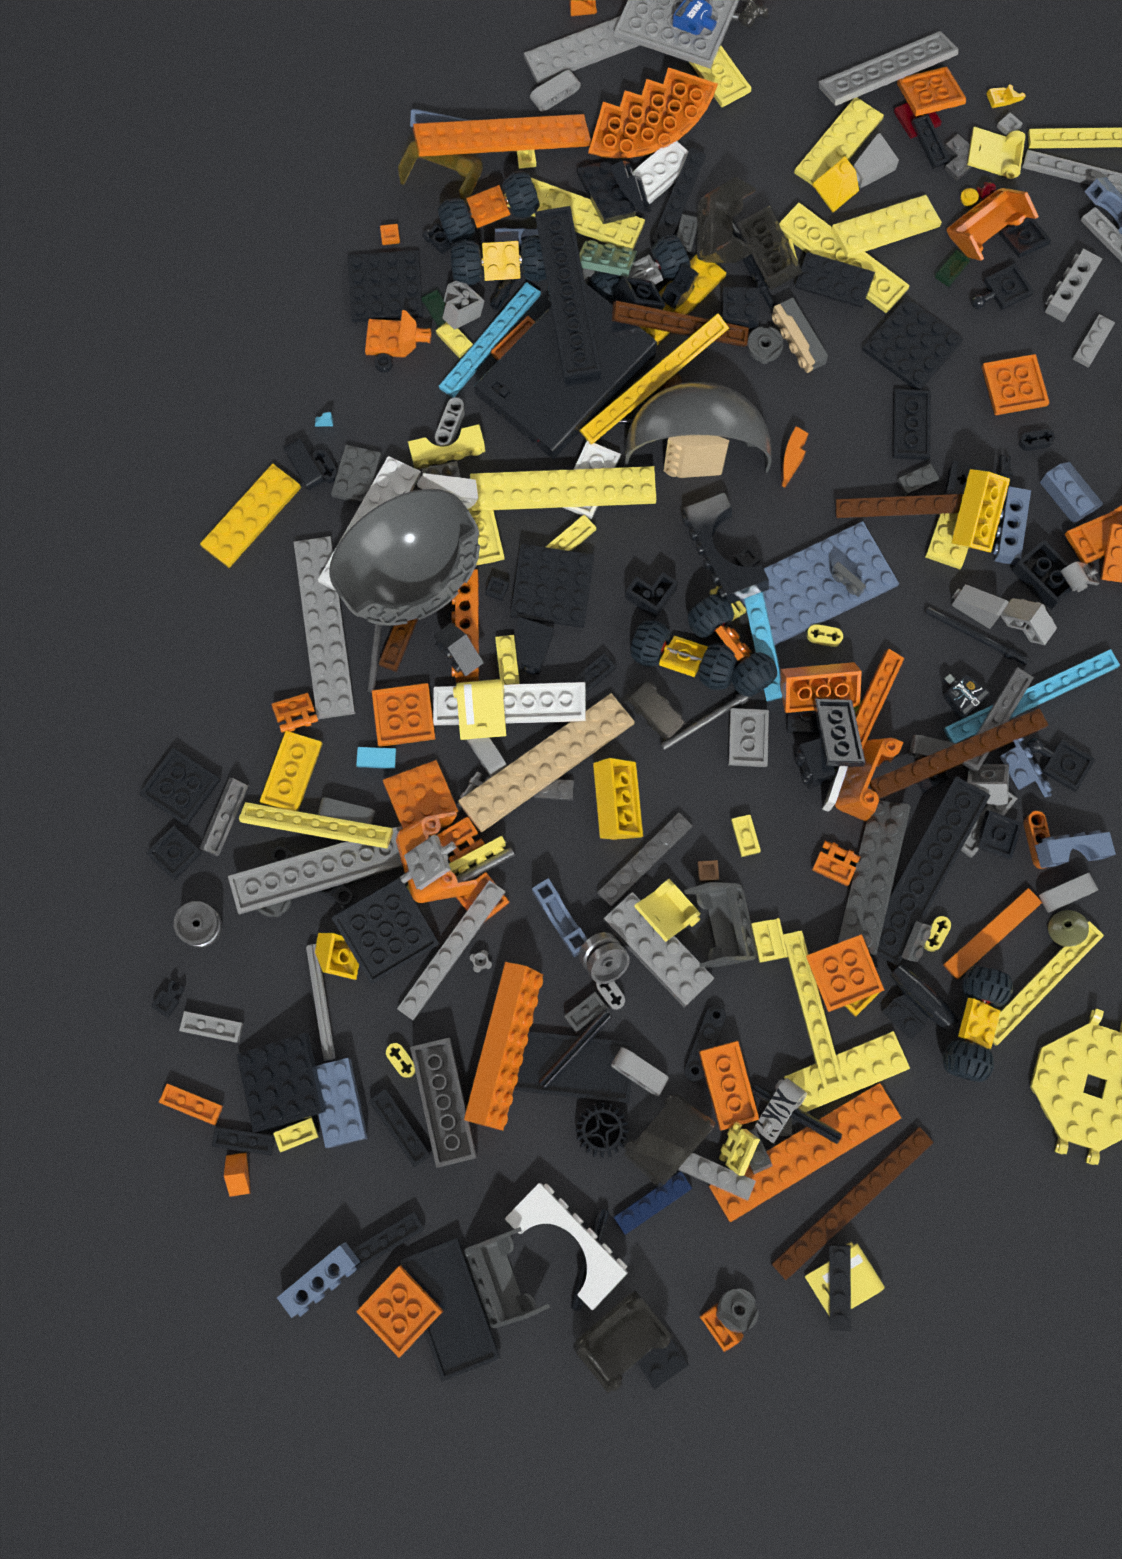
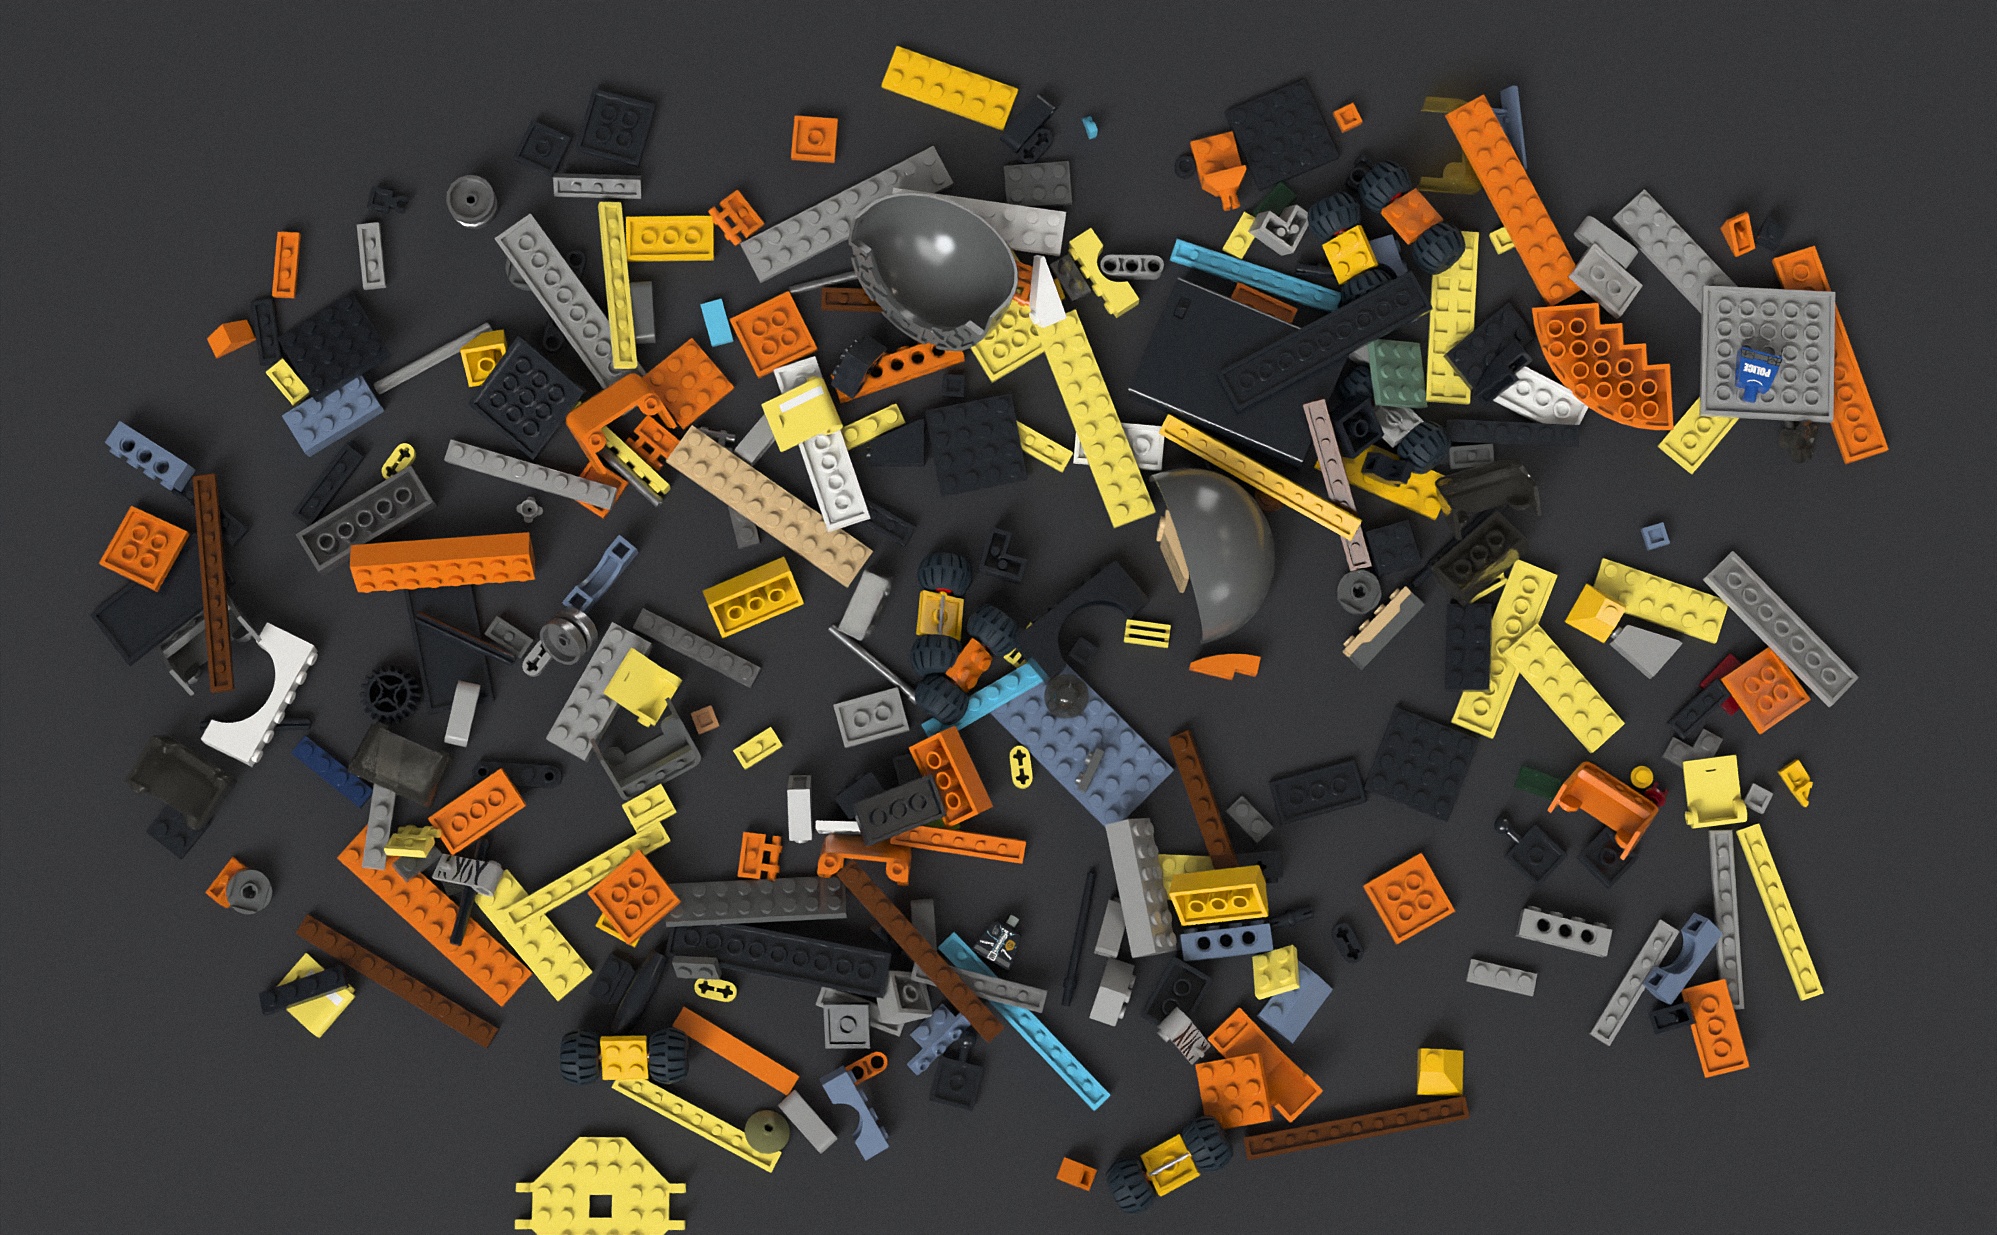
camera: 70 degrees right, 5 degrees up
light grey plate [400,835,456,890] -> none
none -> reddish brown plate [193,474,235,693]
none -> slope [787,775,813,843]
none -> orange plate [791,116,838,163]
none -> clear smoke plate [1044,674,1089,719]
none -> light grey brick [1105,818,1177,958]
none -> light yellow tile [1124,619,1171,648]
none -> light yellow plate [1252,945,1300,1000]
none -> light grey plate [1568,243,1643,319]
none -> sand blue plate [1641,522,1670,551]

